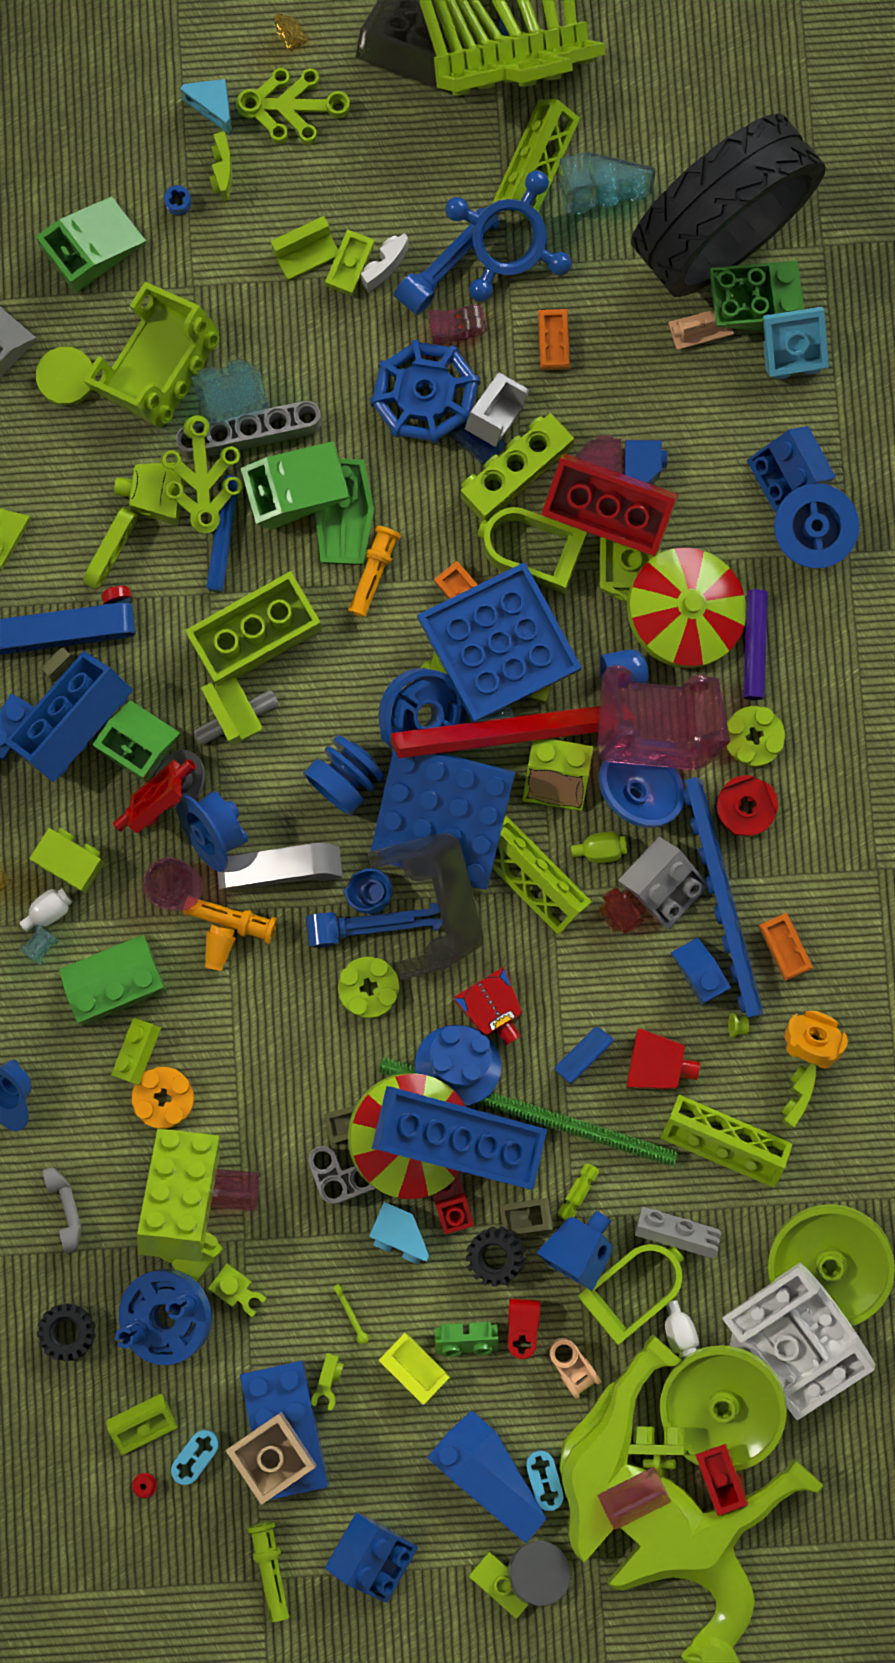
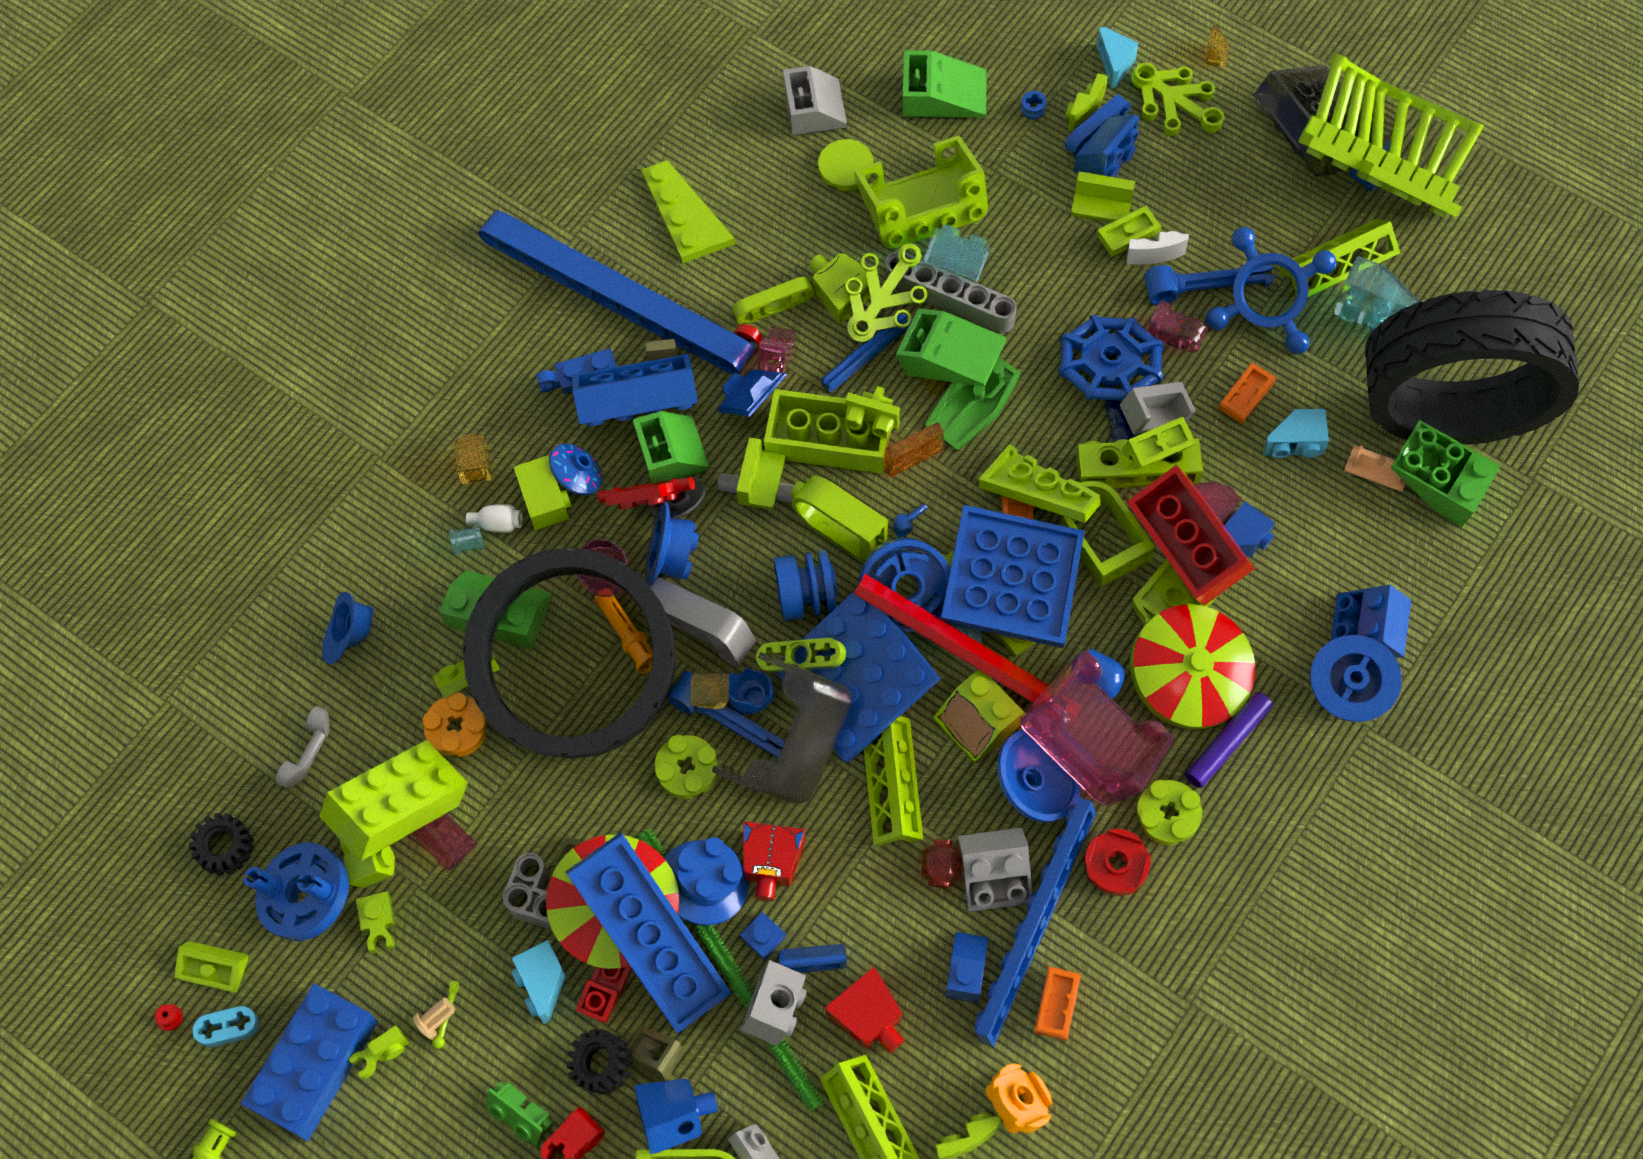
camera: 40 degrees right, 15 degrees down
light orange cone [204,924,236,971] -> none
tan slope [225,1412,317,1505] -> none
light orange pin [348,526,401,618] -> none
neon yellow panel [378,1332,450,1405] -> none
lime axle [558,1163,599,1220] -> none
lime plant [571,831,628,863] -> none
lime piece [728,1013,749,1038] -> none
medium azure plate [763,307,829,379] -> none
none -> tan piece [413,997,456,1039]
none -> black tyre [463,548,676,759]
none -> blue dish [549,443,603,496]
none -> clear yellow slope [691,673,729,710]
none -> blue piece [717,369,787,417]
none -> blue plate [740,912,786,960]
none -> light grey brick [740,960,806,1046]
none -> lime beam [756,638,846,673]
none -> clear pink leg [757,326,796,373]
none -> lime window [790,476,888,564]
none -> lime hips [845,386,900,439]
none -> clear orange plate [885,422,944,478]
none -> blue hand [893,503,928,538]
none -> lime wing [978,444,1101,523]
none -> blue beam [1064,95,1131,156]
none -> blue slope [1074,114,1139,178]
none -> lime hinge [1122,416,1196,470]
none -> medium azure slope [1263,409,1329,458]

